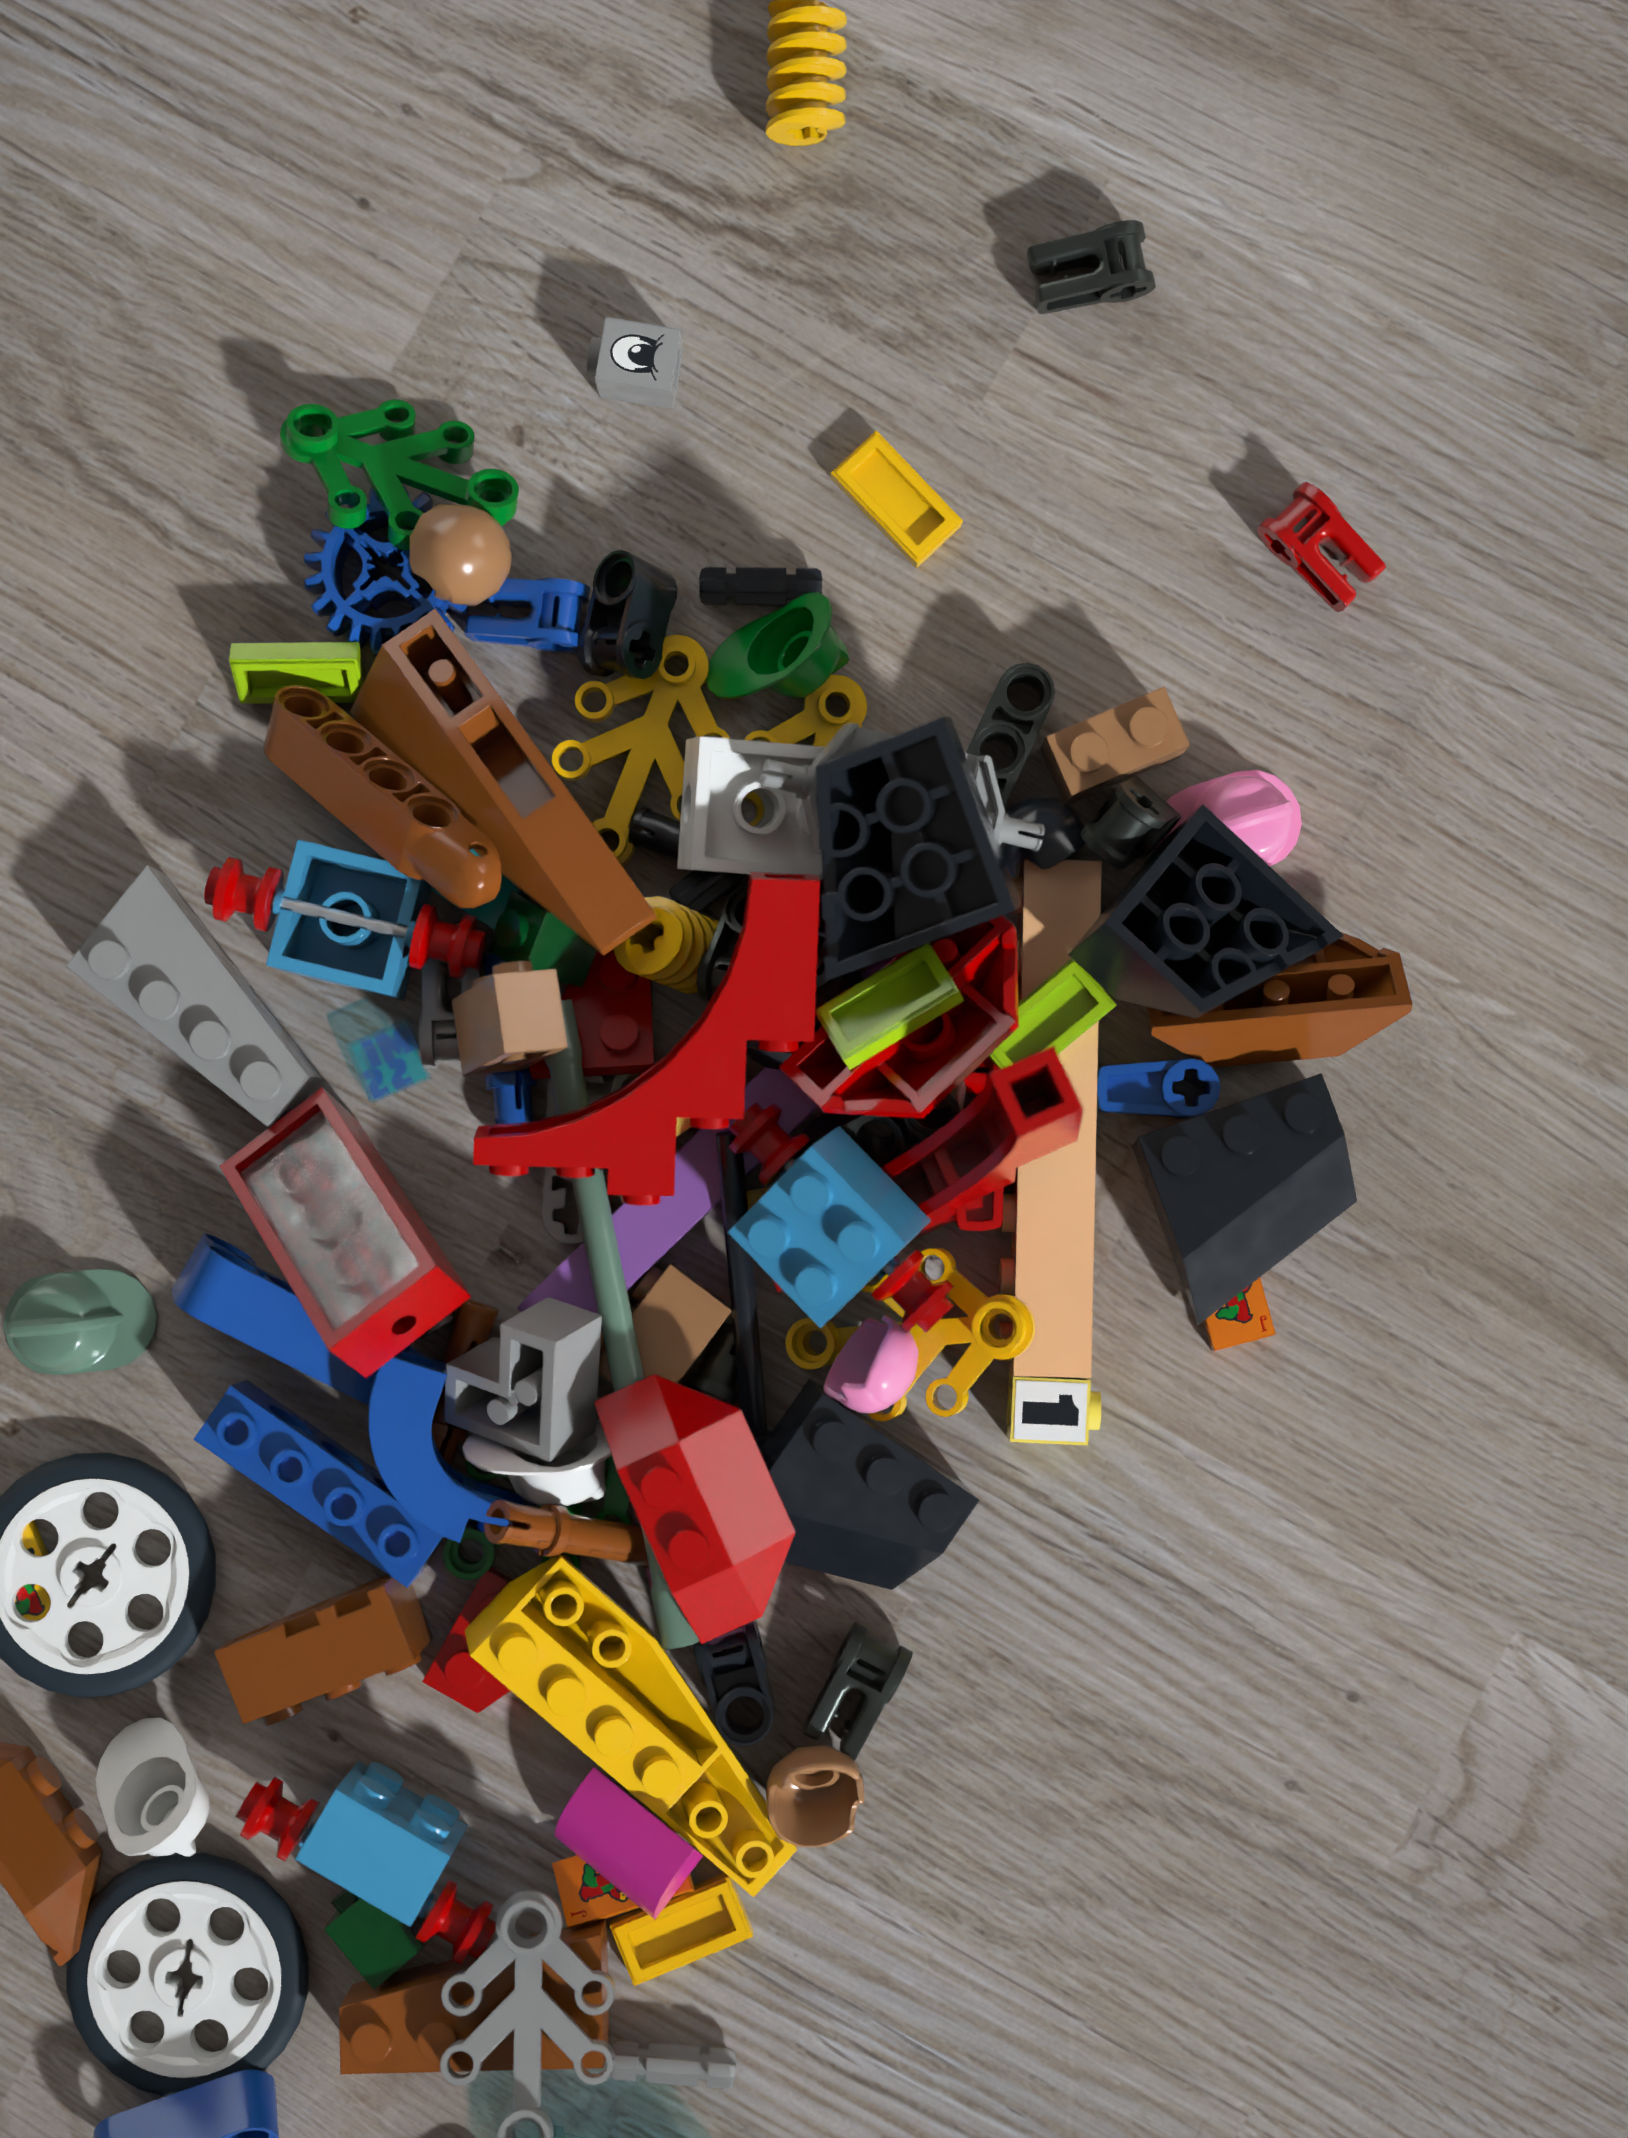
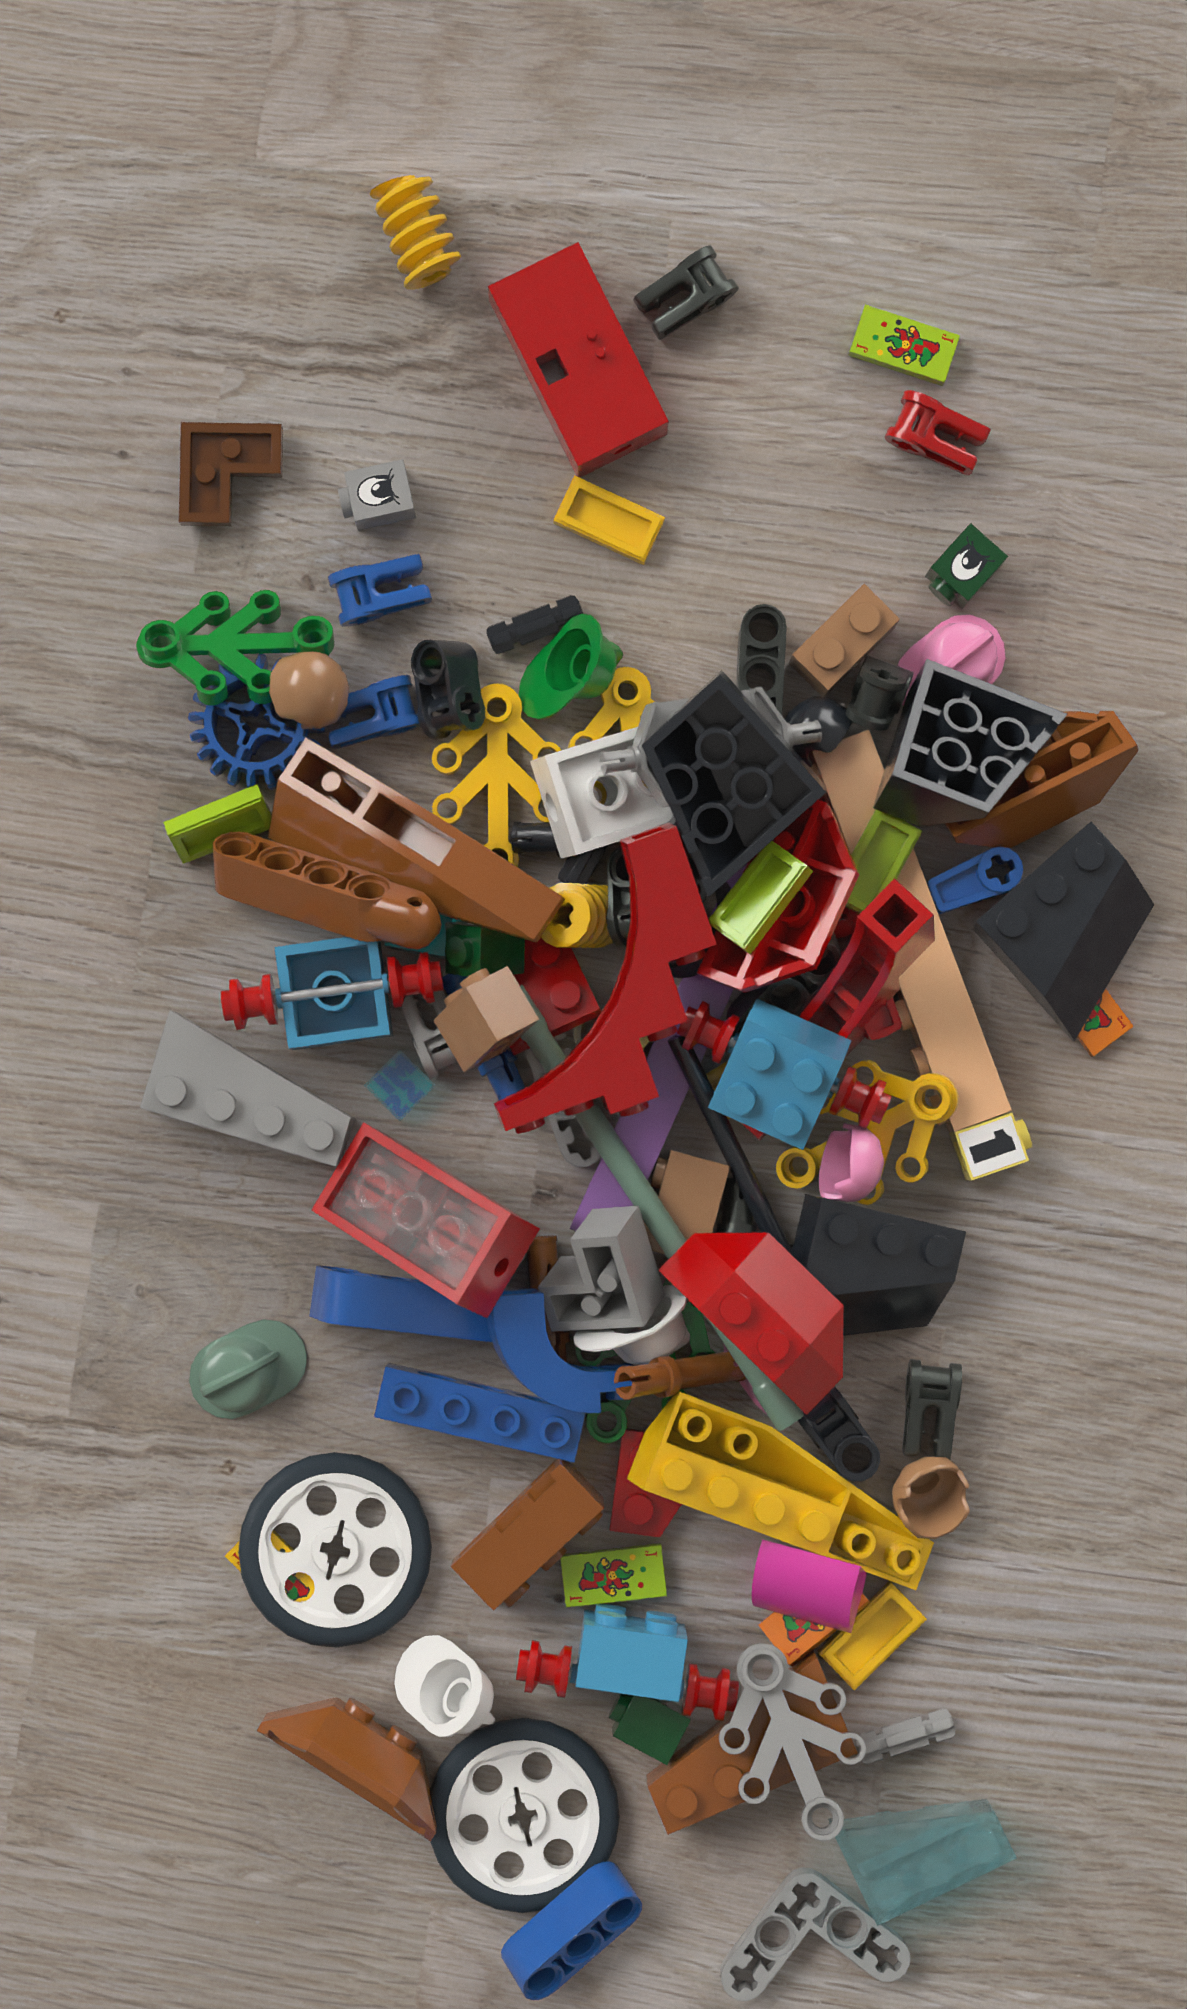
camera: 30 degrees left, 0 degrees up
none -> reddish brown plate [179,422,283,527]
none -> blue piece [328,554,432,627]
none -> red brick [488,242,669,478]
none -> lime tile [560,1543,667,1608]
none -> lime tile [848,304,960,386]
none -> dark green brick [925,523,1008,609]

